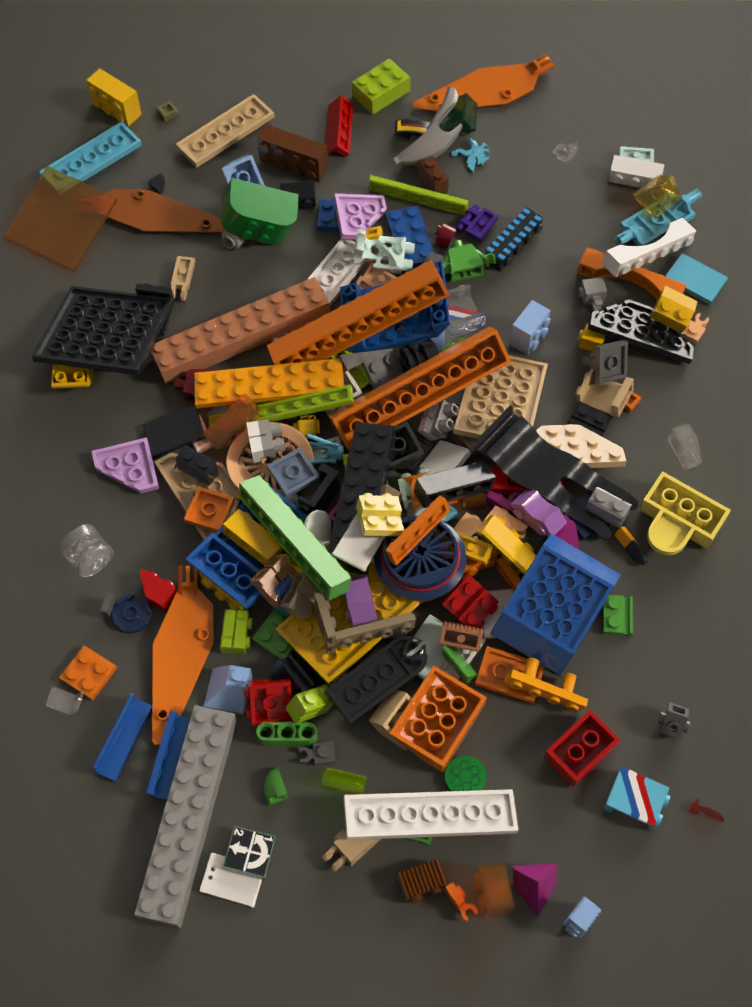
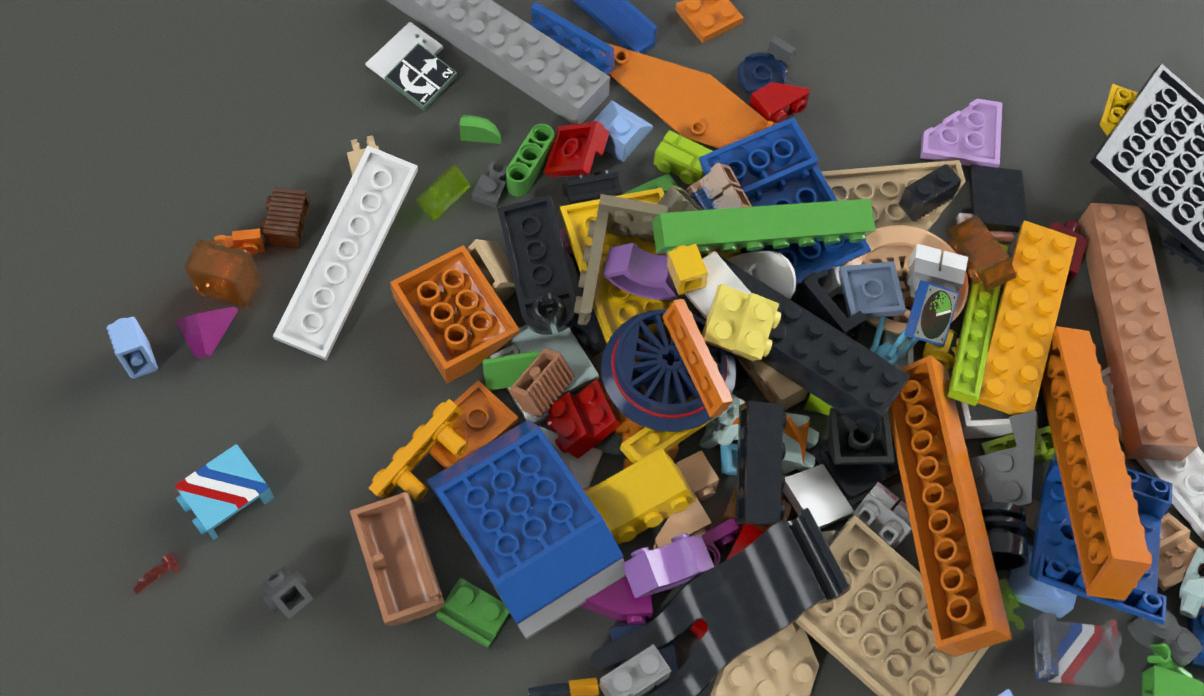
camera: 110 degrees right, 0 degrees up
clear wheel [60,524,114,577] -> none
orange plate [184,486,235,532] -> none
yellow brick [223,509,283,566] -> none
lime brick [286,684,334,724] -> none
green tile [445,756,486,792] -> none
red brick [543,710,621,788] -> none
none -> nougat container [350,492,445,626]
none -> yellow brick [667,244,708,295]
none -> tile [904,280,960,347]

